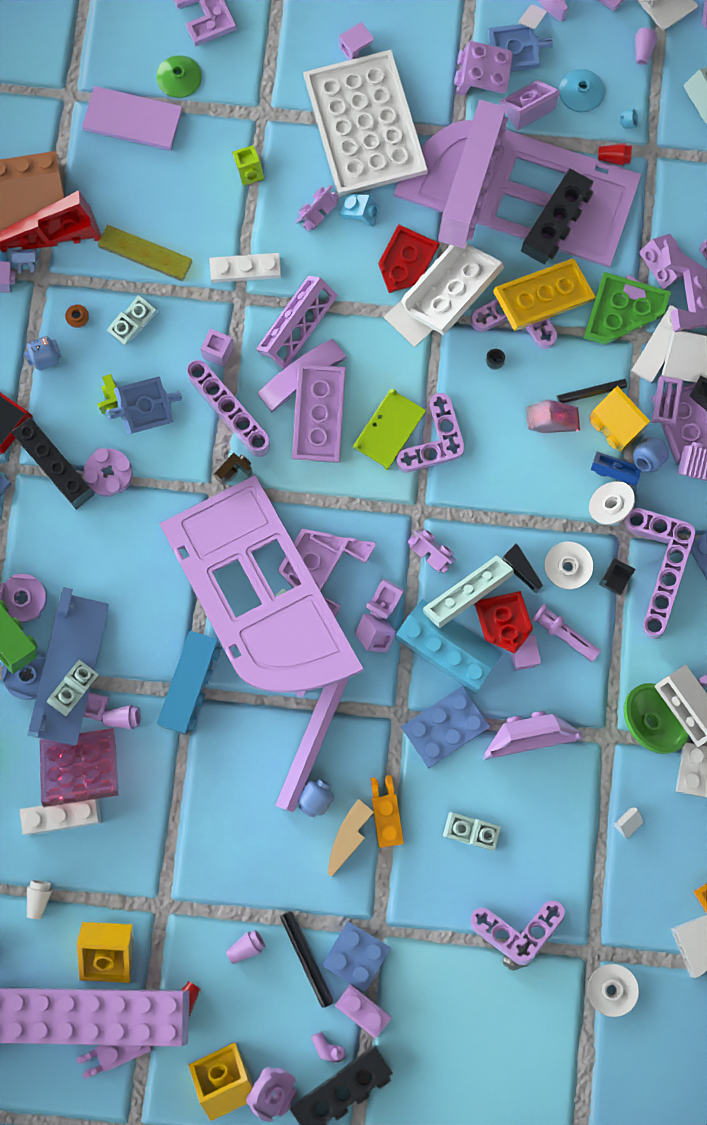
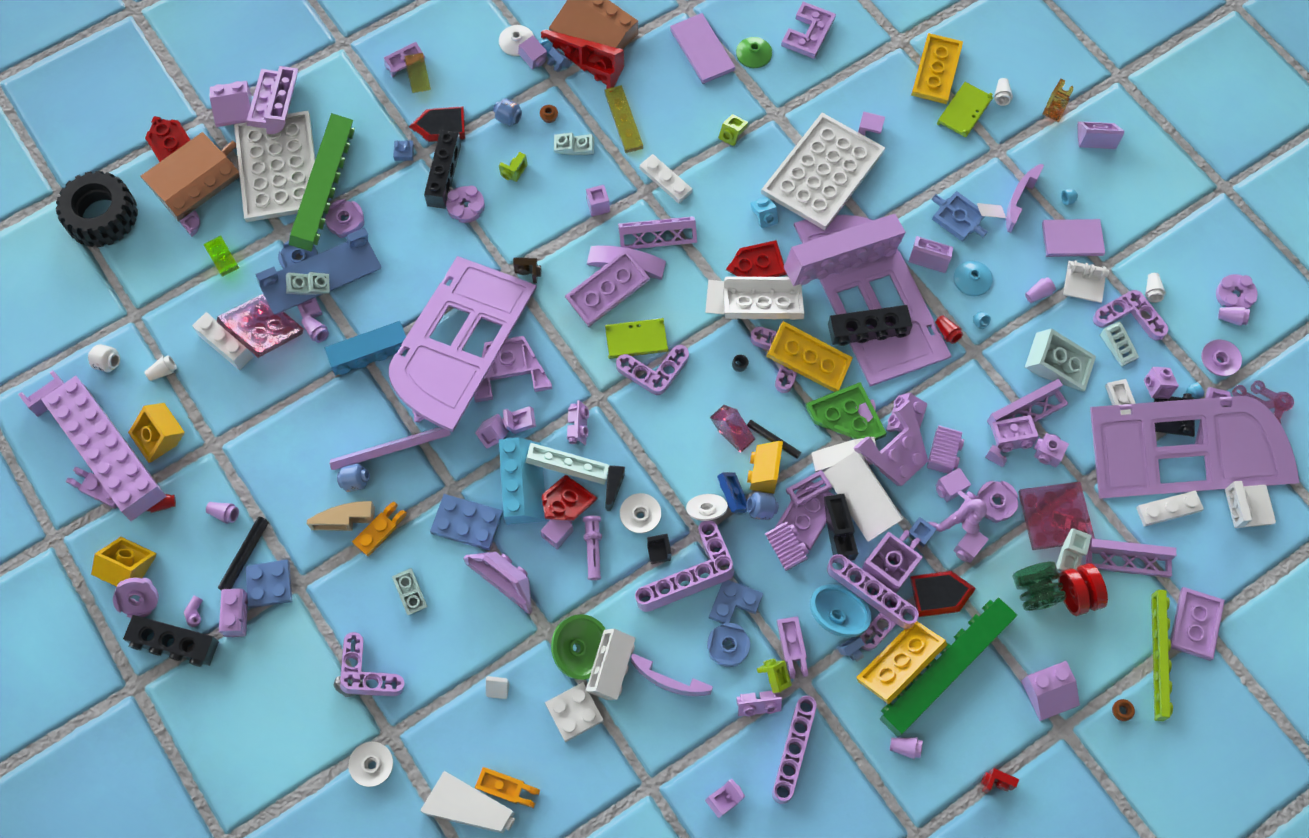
camera: 50 degrees right, 10 degrees down
medium blue plate [106,376,182,435] -> none
lavender beam [187,360,270,457] -> none
lavender hinge [295,185,340,231] -> none
lavender bracket [454,40,512,96] -> none

